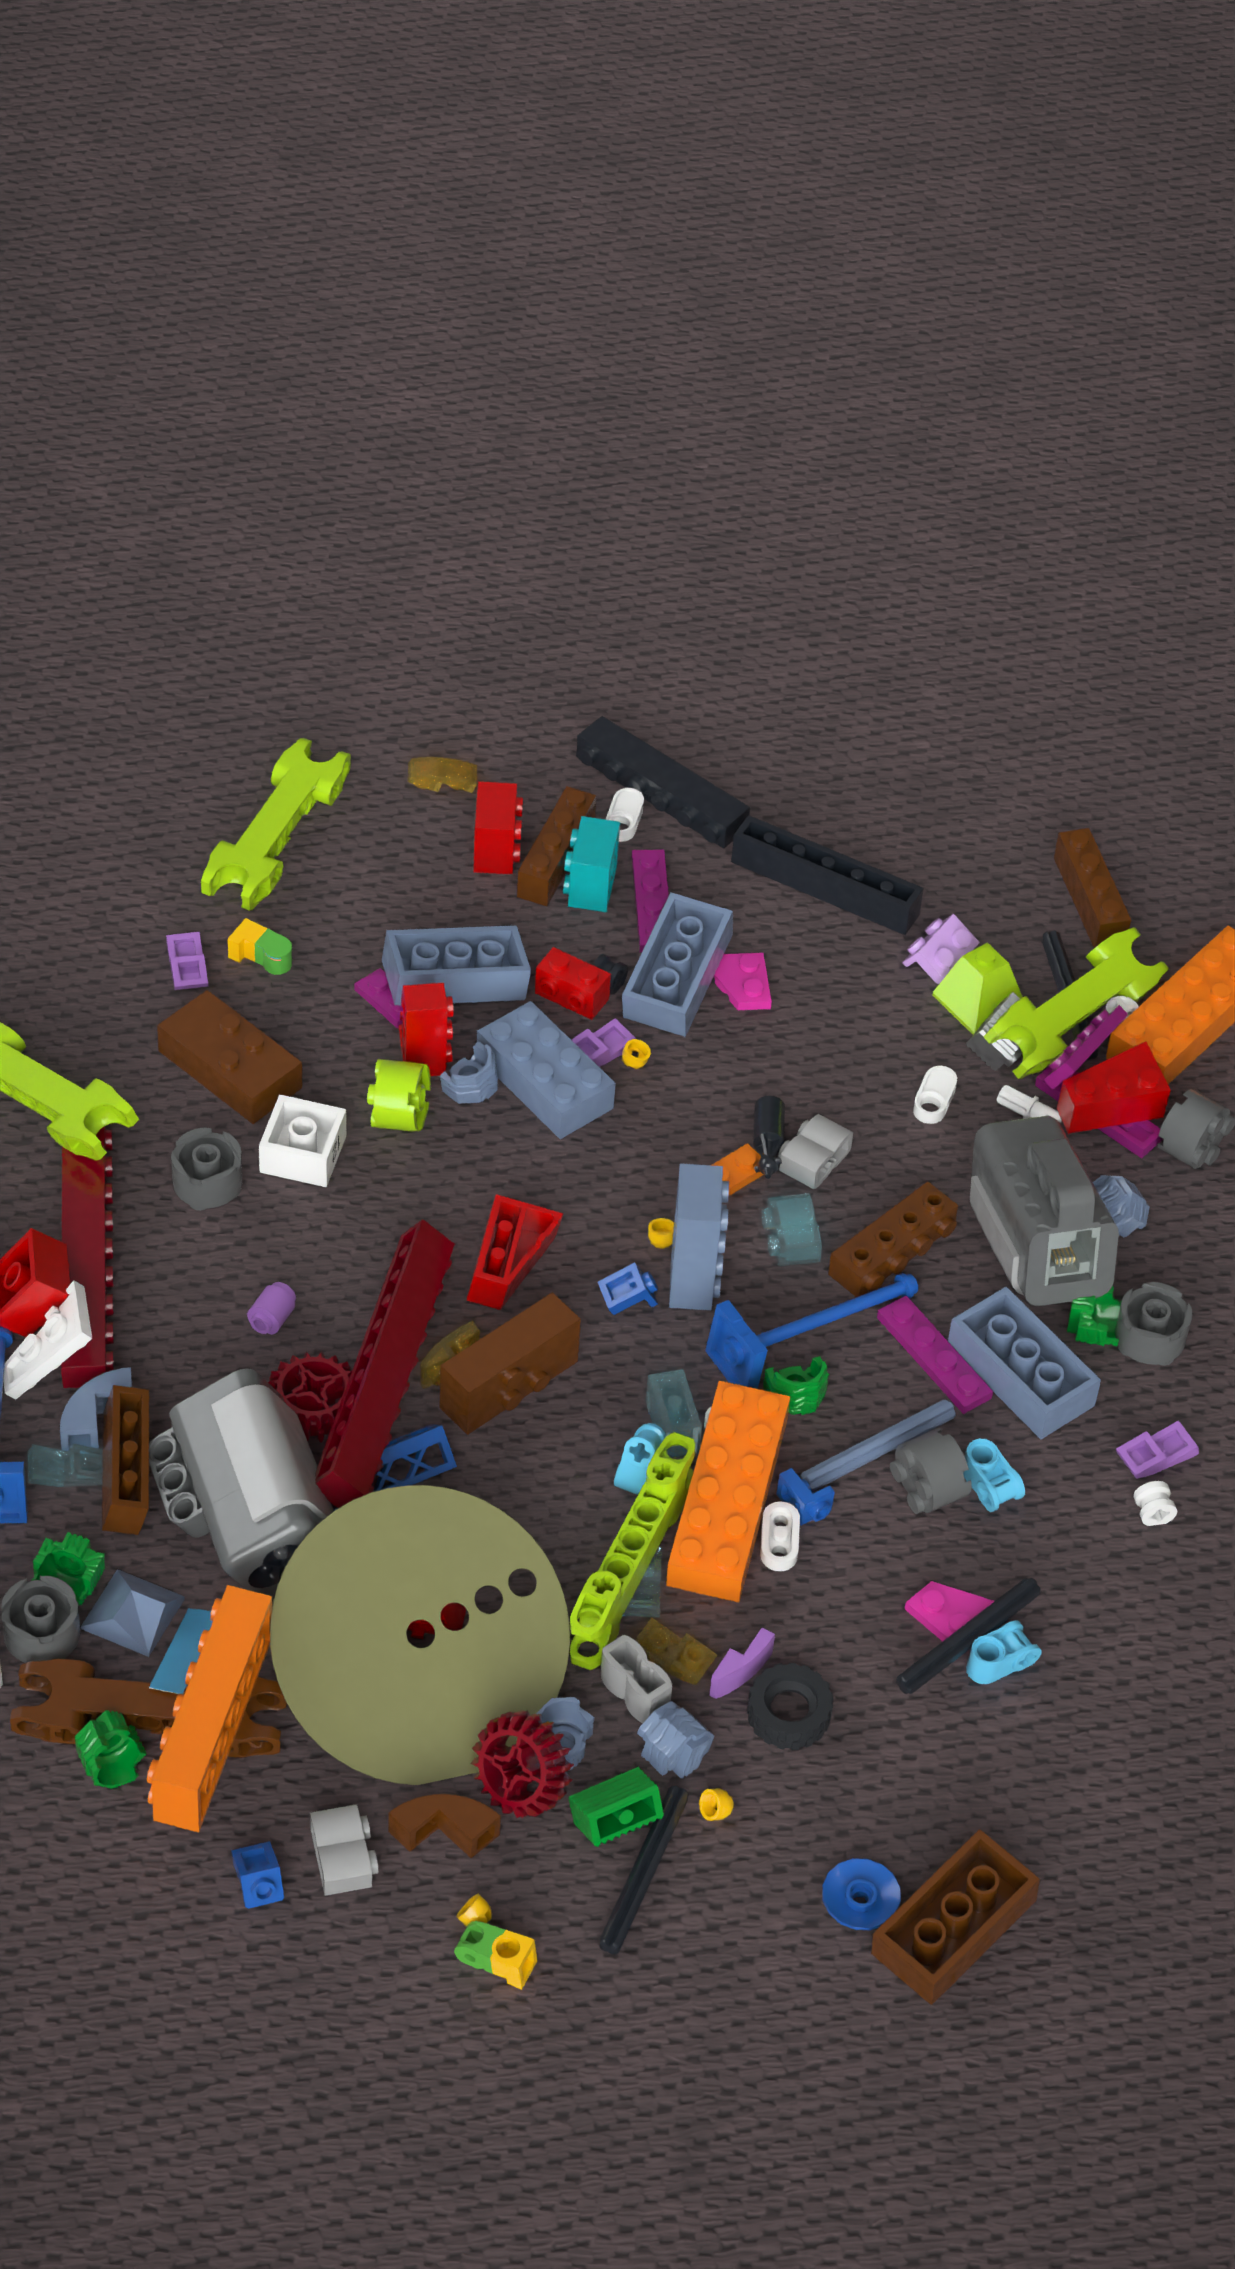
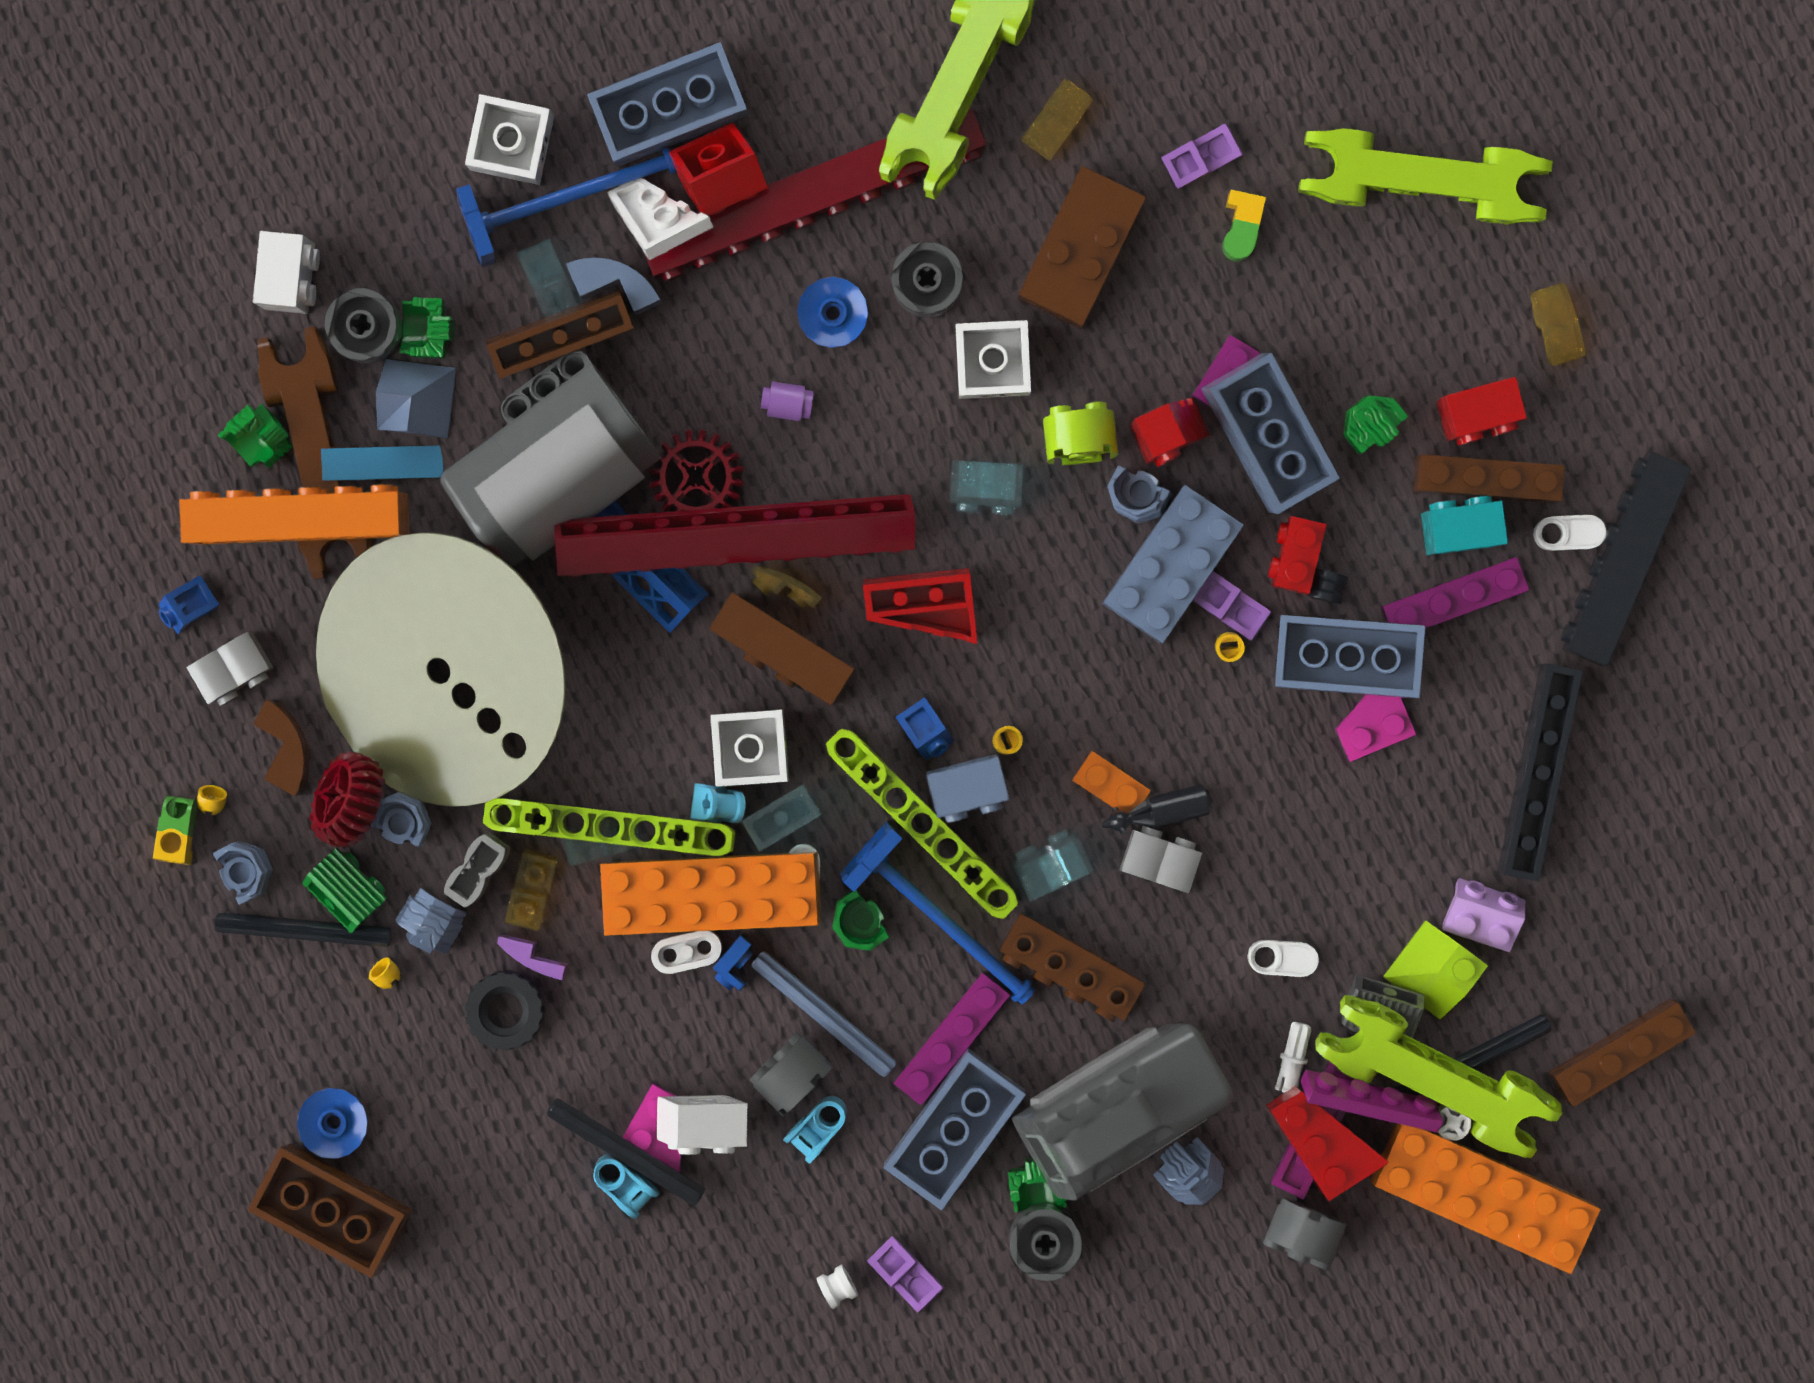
camera: 70 degrees right, 40 degrees up
none -> sand blue hair [213,841,273,905]
none -> white brick [657,1095,747,1154]
none -> white brick [711,709,789,787]
none -> blue dish [797,277,868,348]
none -> lime piece [826,729,1018,919]
none -> clear light blue brick [950,460,1024,515]
none -> clear yellow slope [1021,78,1094,161]
none -> green hair [1343,395,1408,454]

